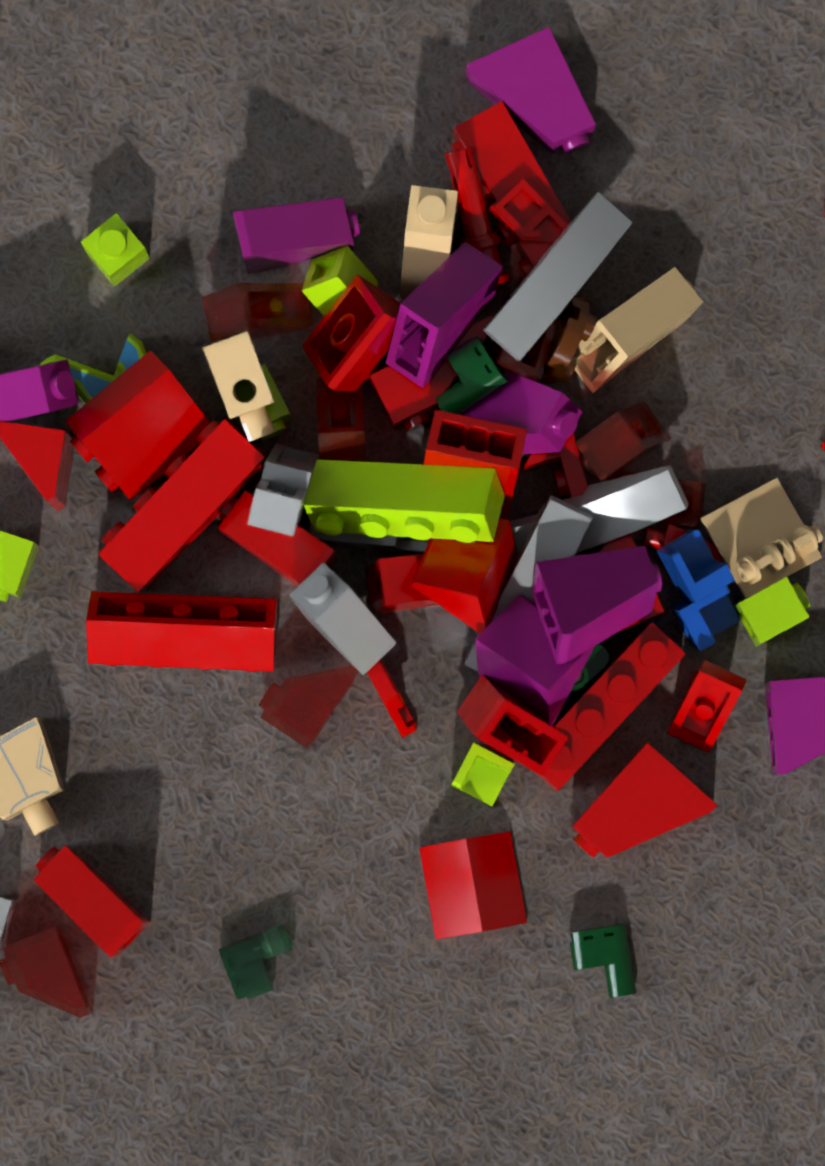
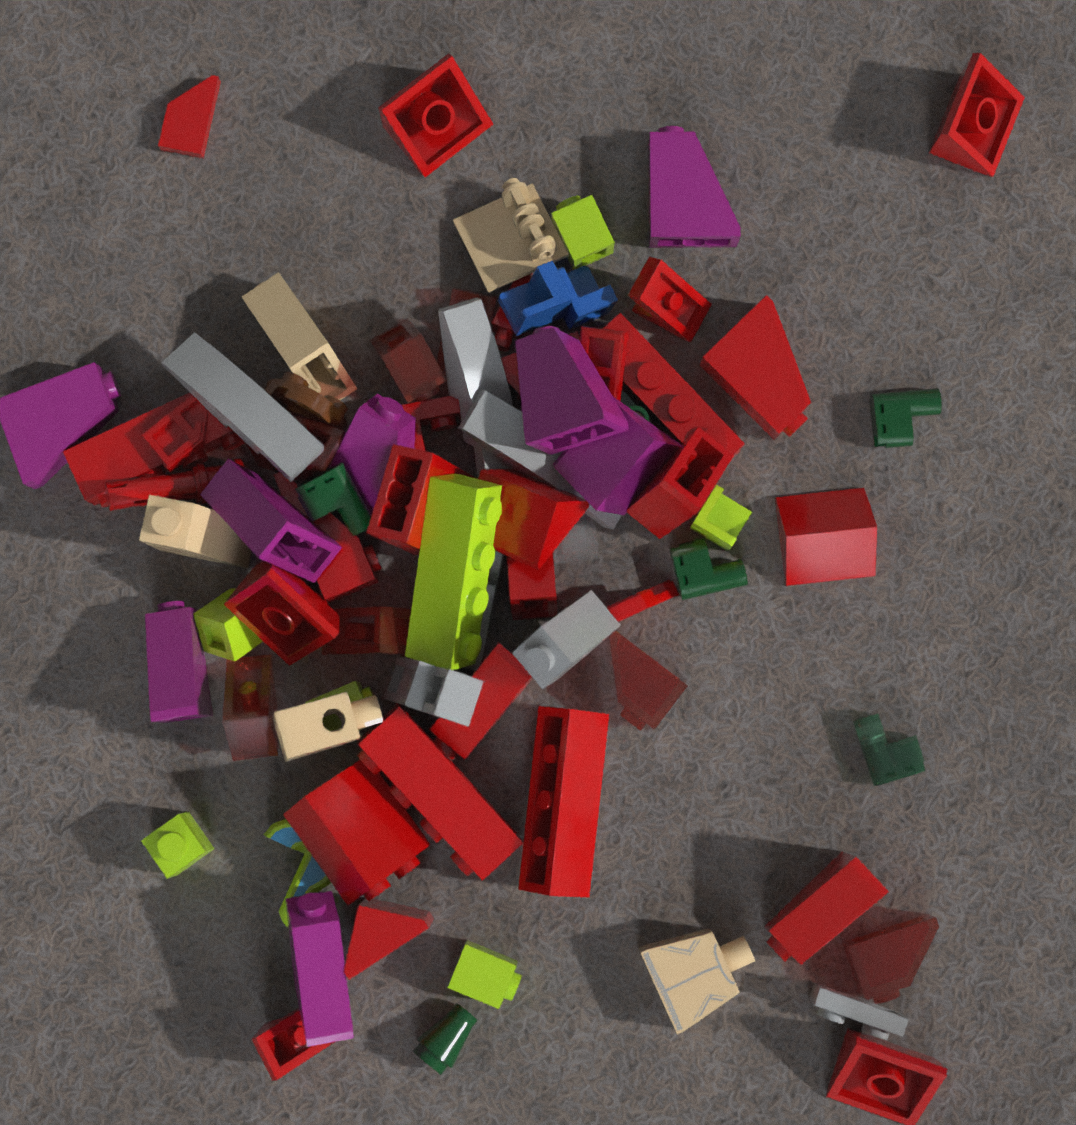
camera: 80 degrees left, 0 degrees up
none -> red tile [579,326,629,401]
none -> dark green piece [669,538,748,601]

